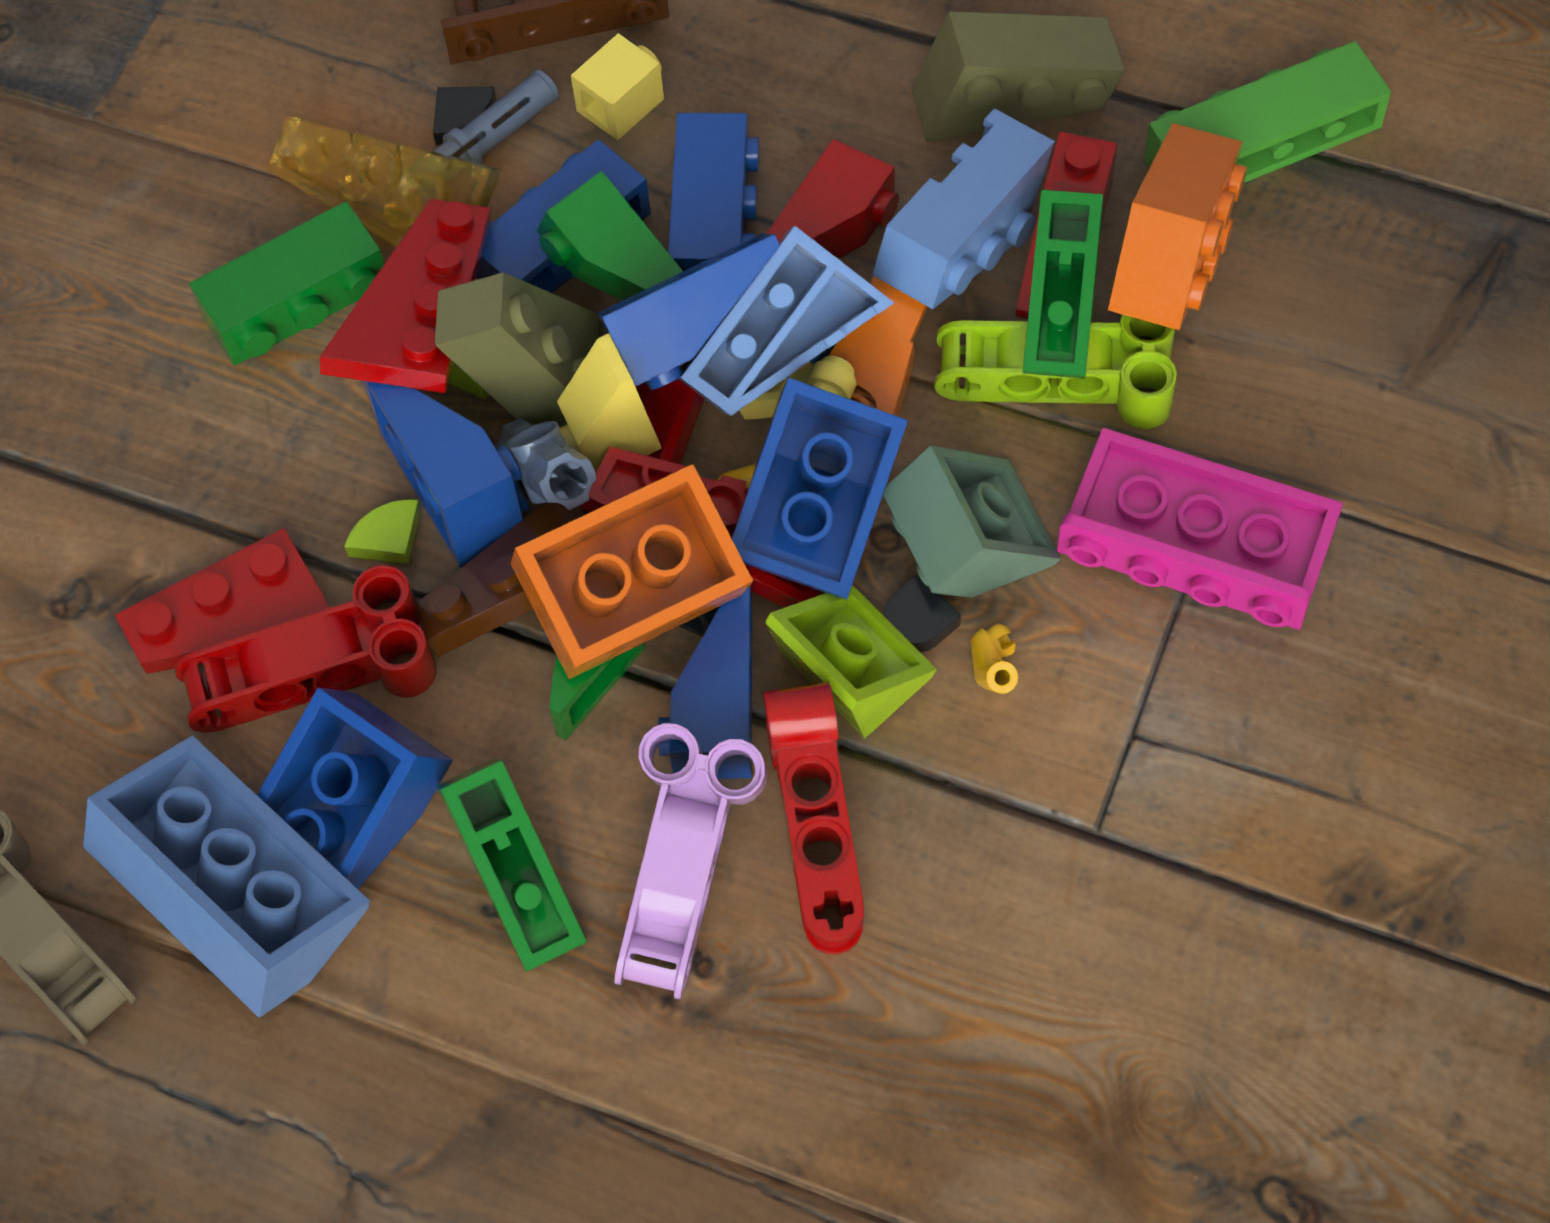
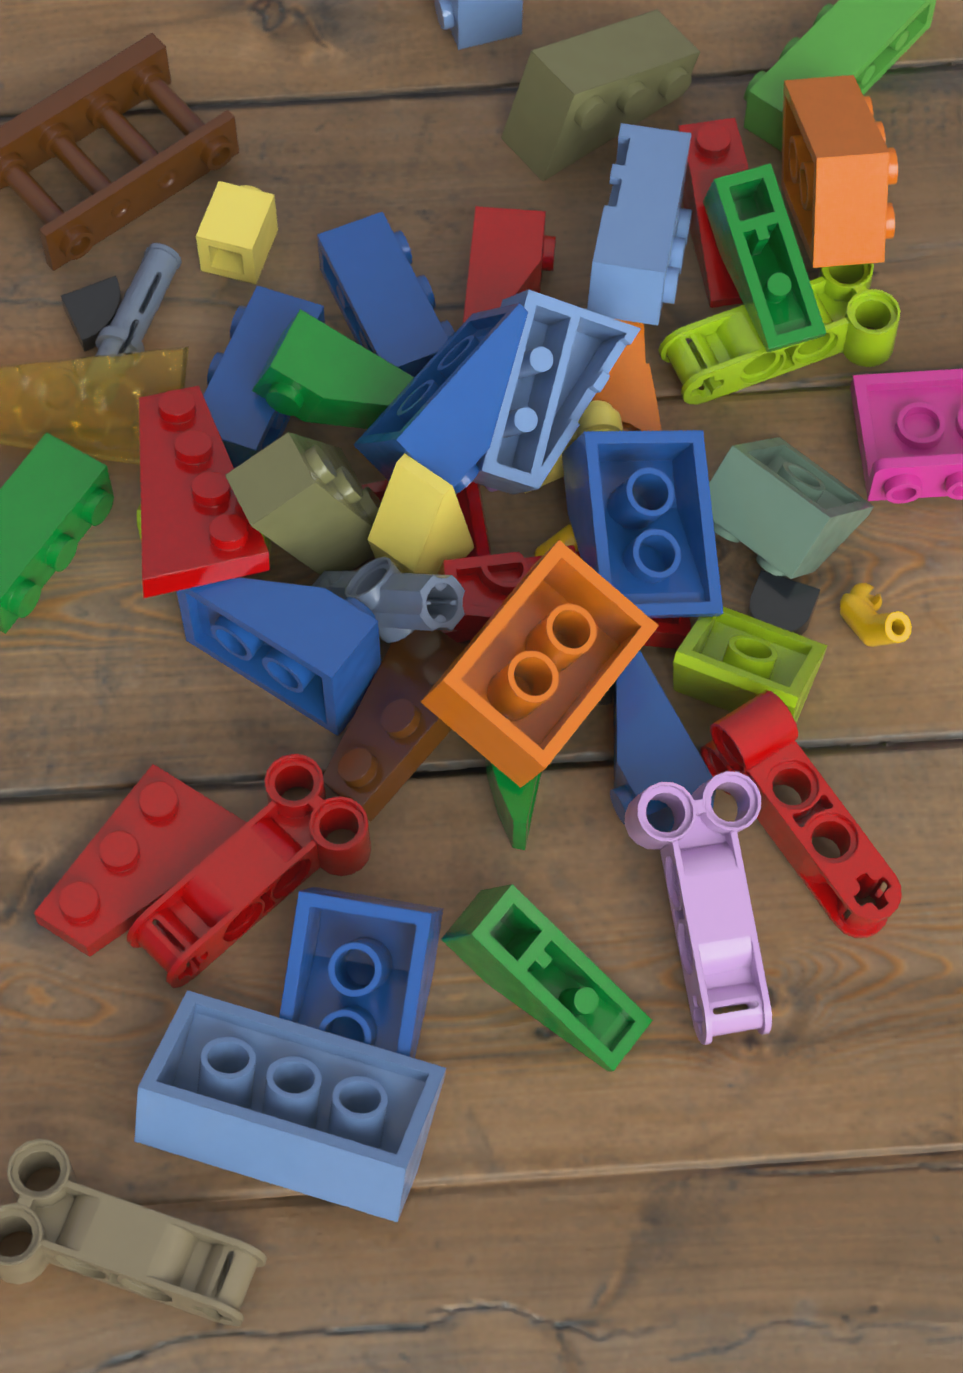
camera: 30 degrees left, 0 degrees up
lime tile [344,499,422,564] -> none

